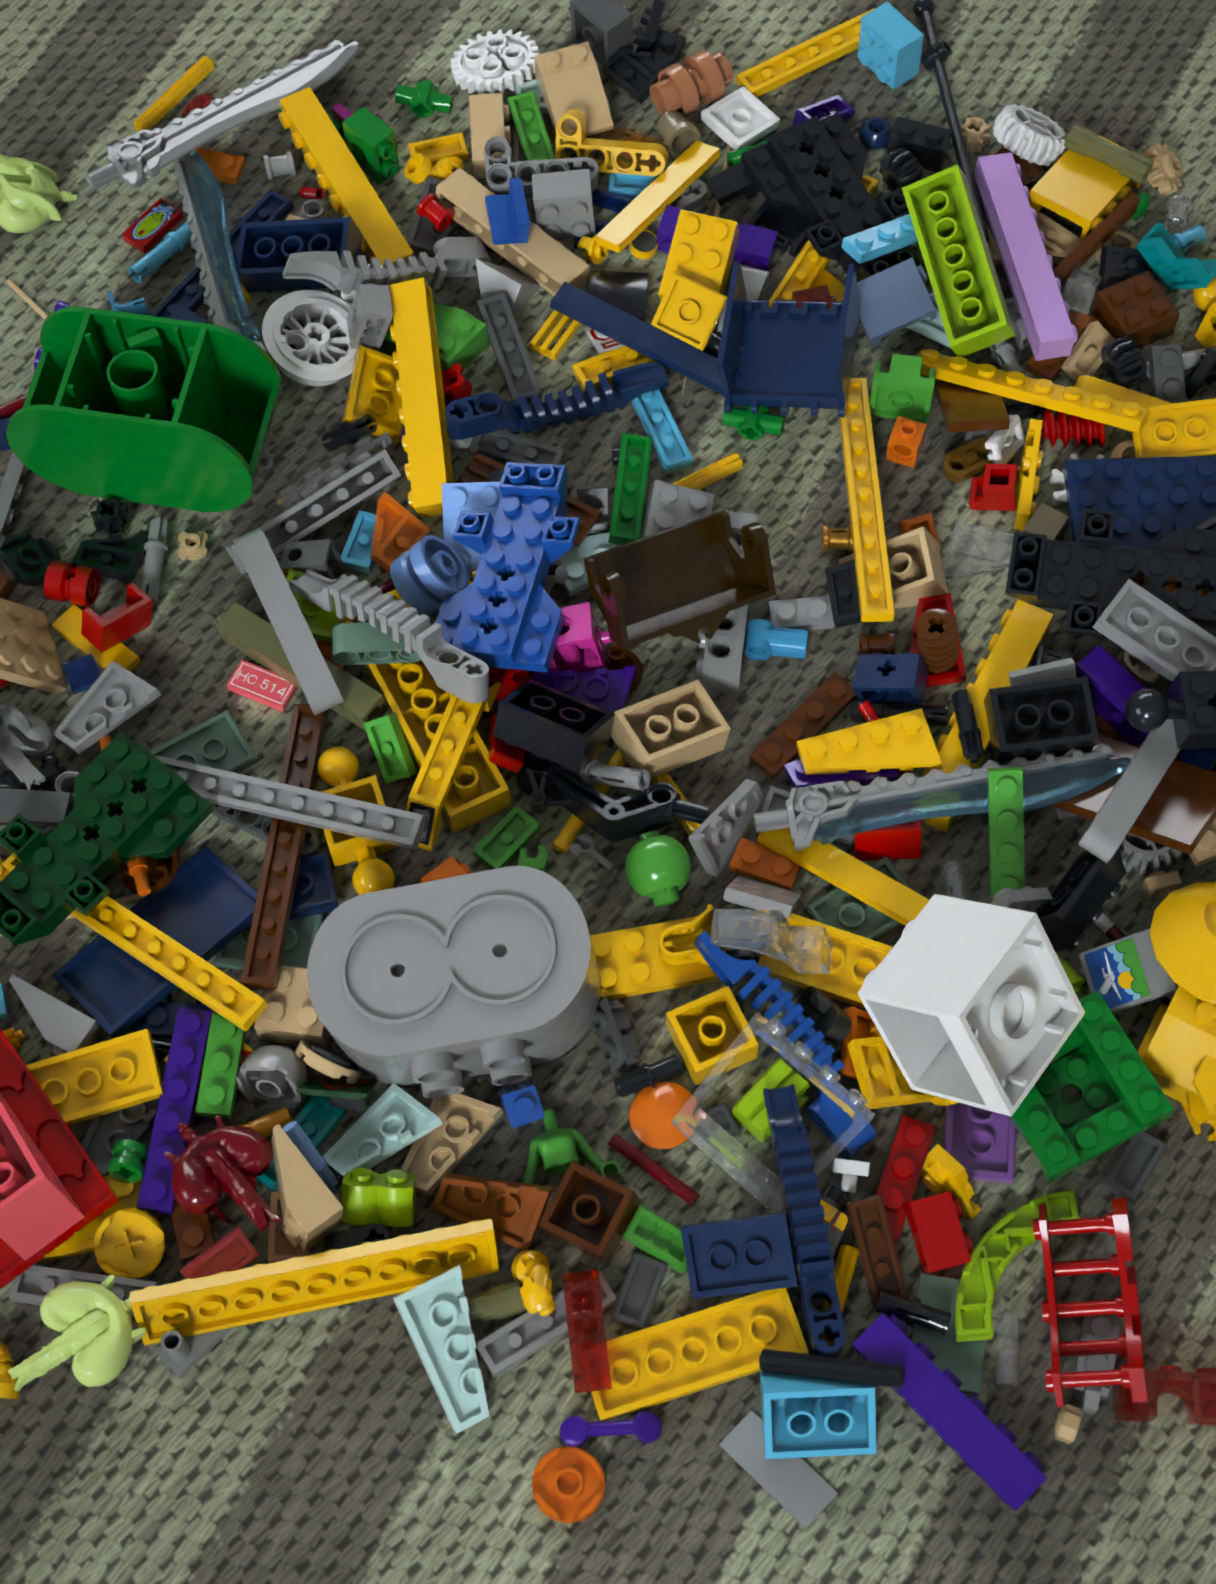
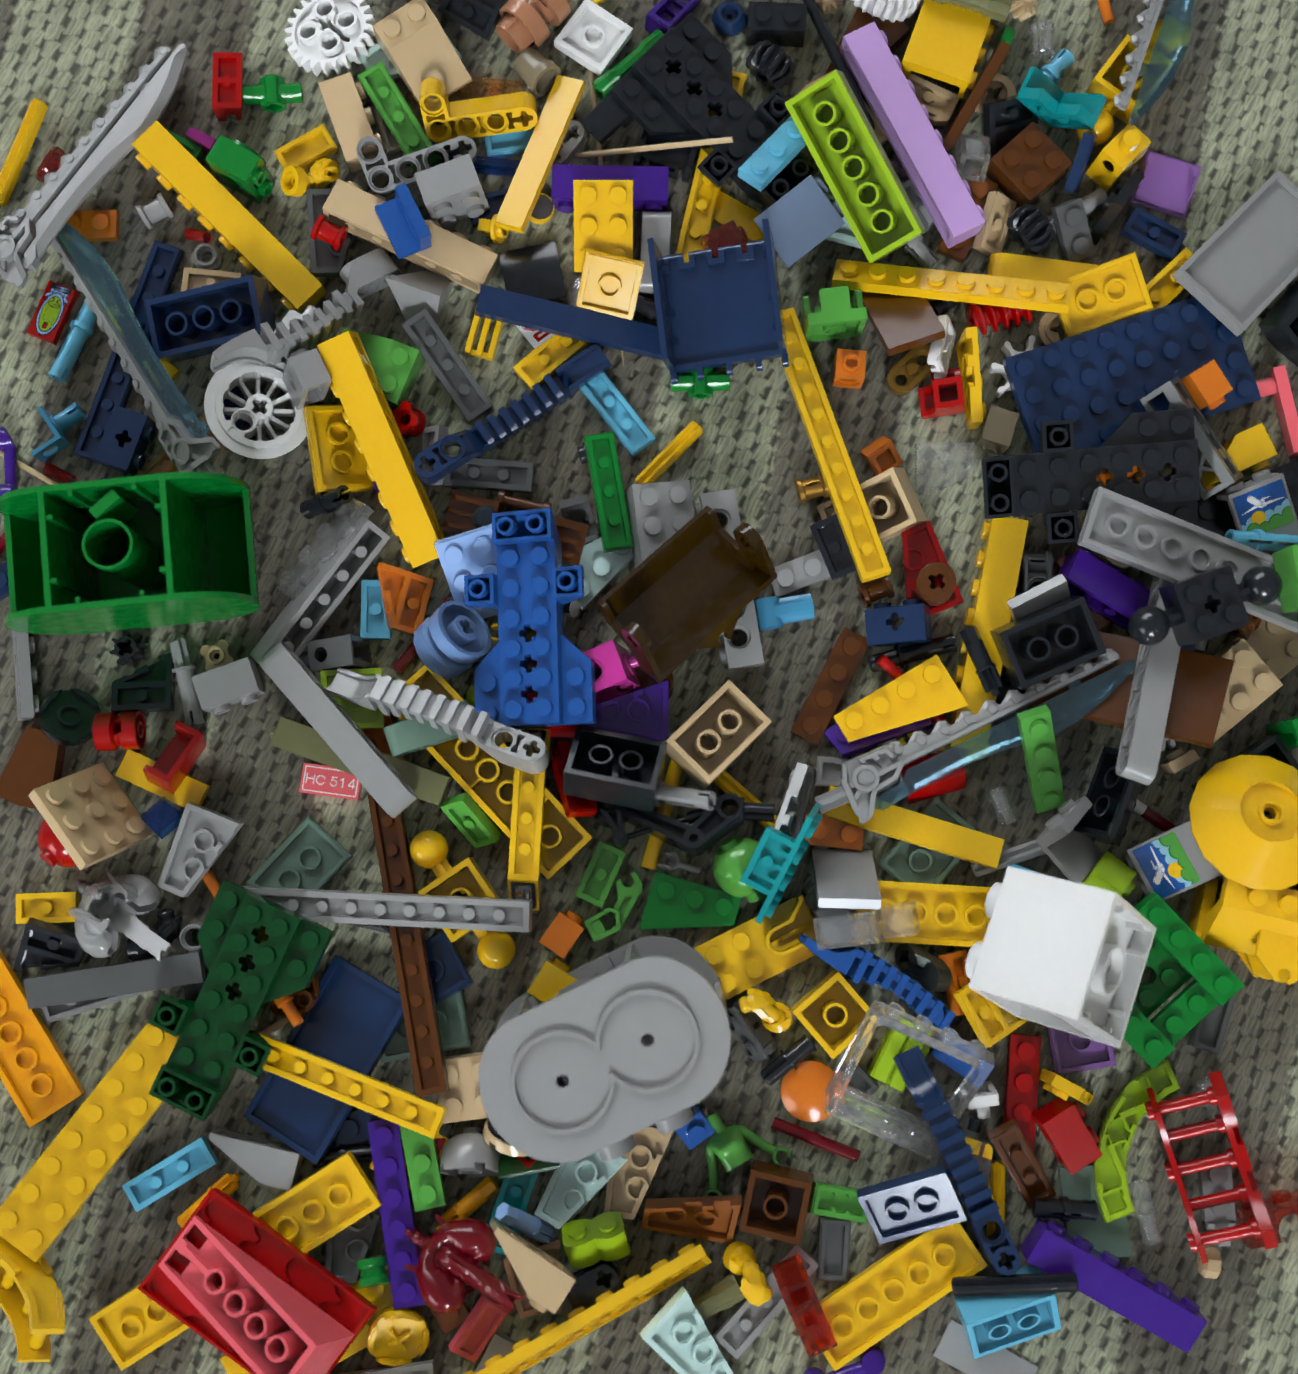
camera: 15 degrees left, 20 degrees up
none -> light grey brick [191,657,266,715]
none -> red hinge [212,52,243,121]
none -> tan axle [575,136,733,159]
none -> green wing [639,871,742,930]
none -> yellow arm [739,988,793,1033]
none -> teal bracket [740,802,823,924]
none -> dark blue tile [1063,131,1097,194]

